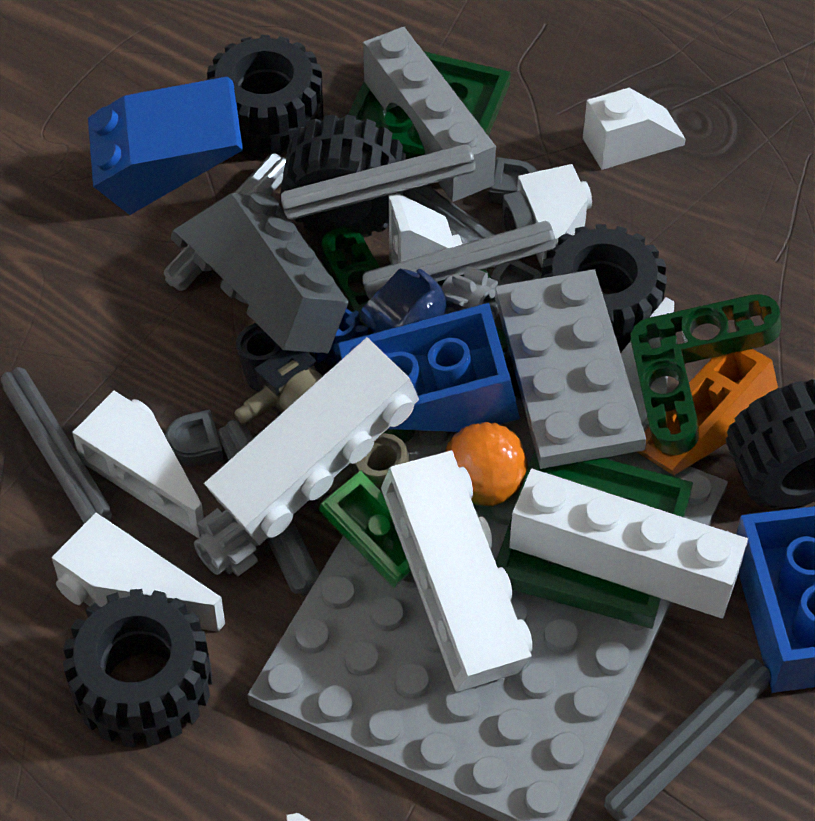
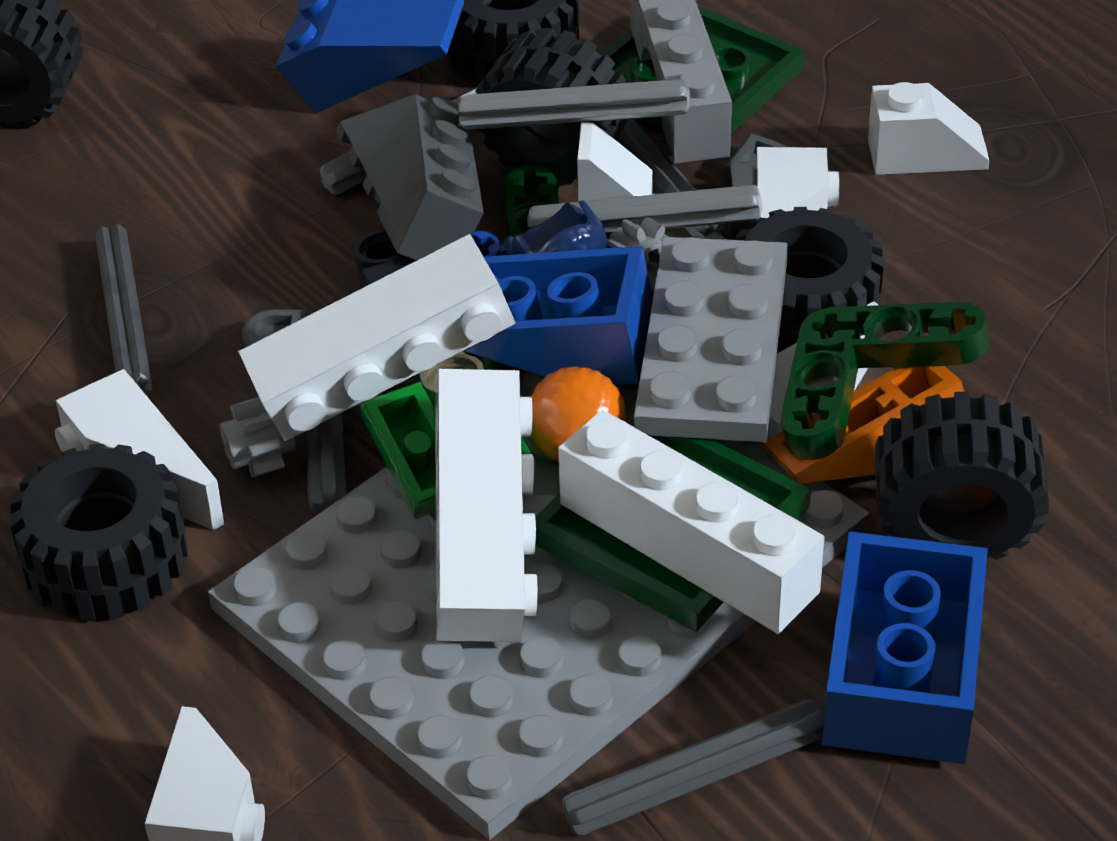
camera: 20 degrees right, 10 degrees down
white slope [72,391,204,538] -> none

